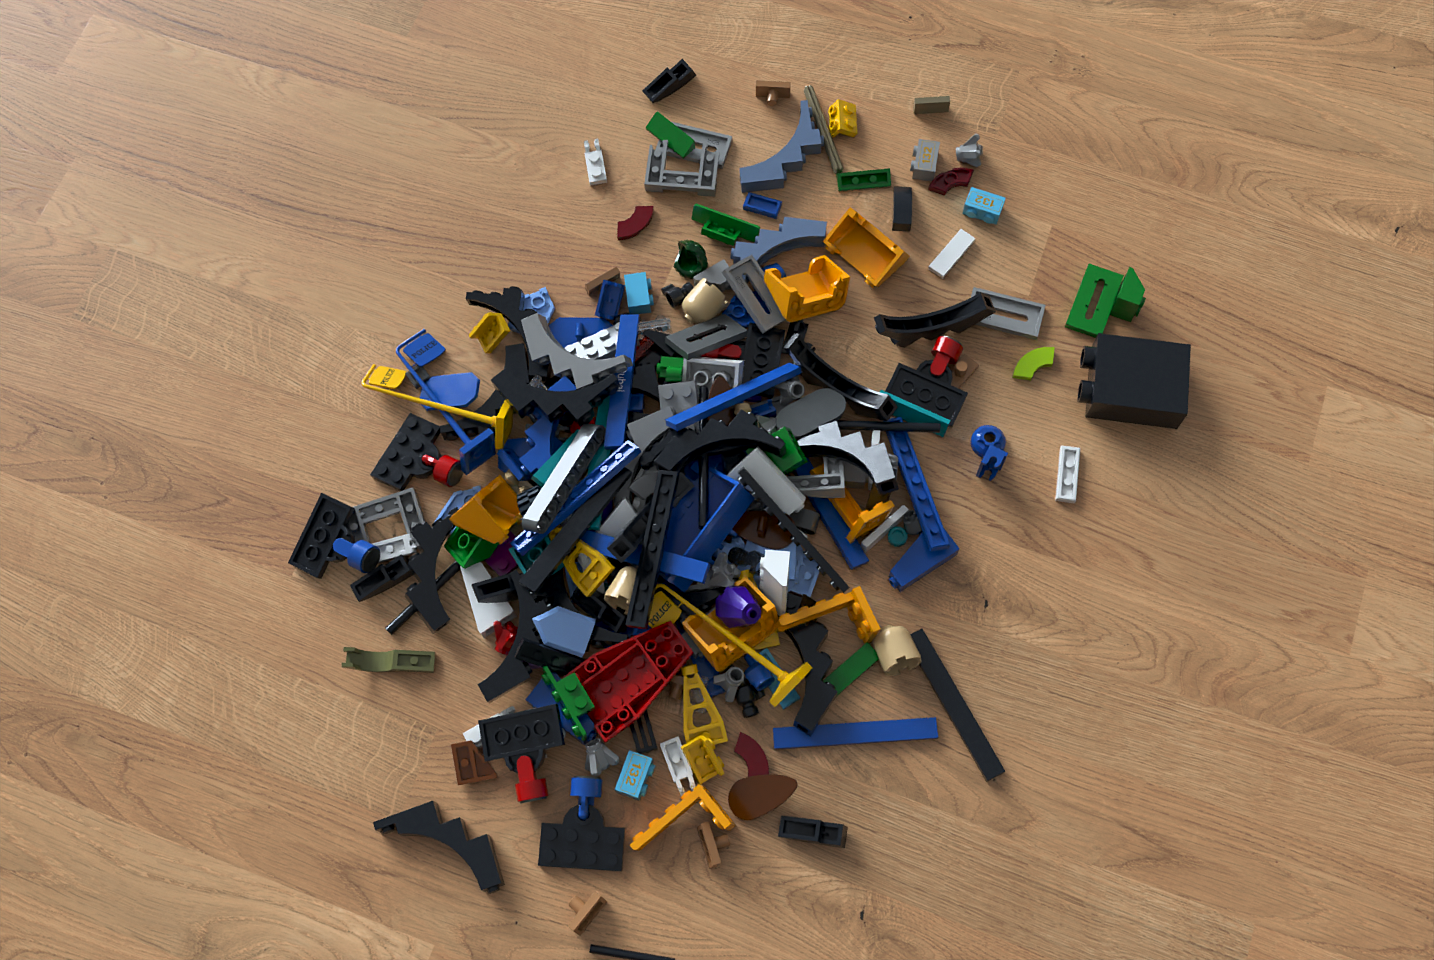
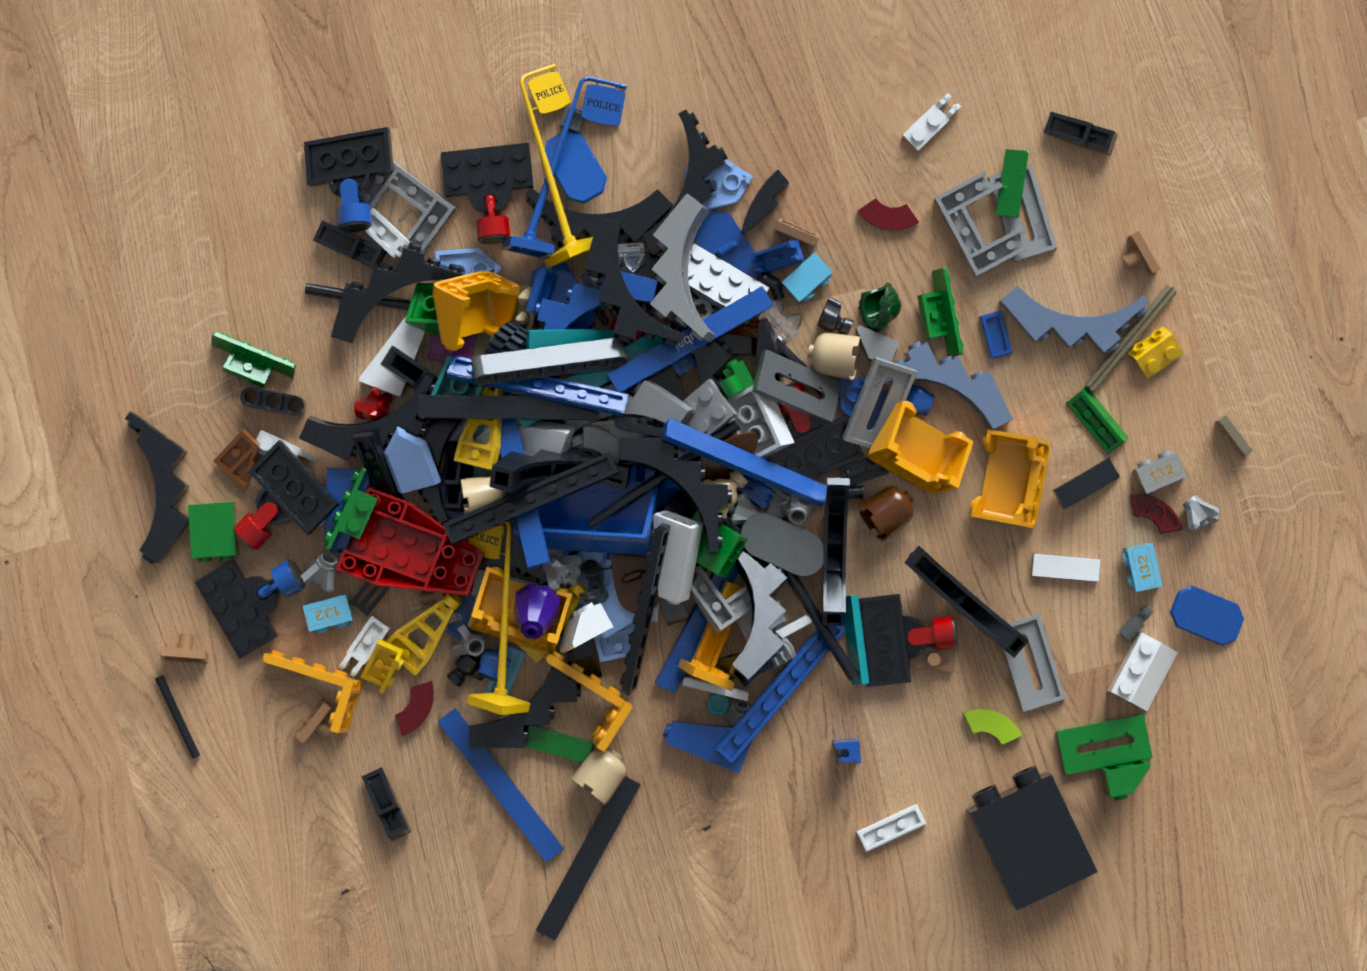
camera: 50 degrees right, 20 degrees up
olive piece [341,647,435,673] -> none
yellow bracket [469,312,510,353] -> none
reddish brown shield [728,774,798,820] -> none
blue piece [970,425,1006,458] -> none
none -> green brick [188,502,239,562]
none -> green bracket [211,332,296,388]
none -> black beam [240,387,306,416]
none -> black slope [741,170,789,235]
none -> reddish brown cylinder [857,486,914,542]
none -> white slope [1107,632,1178,711]
none -> dark grey bar [1118,606,1153,641]
none -> blue shield [1170,586,1244,646]

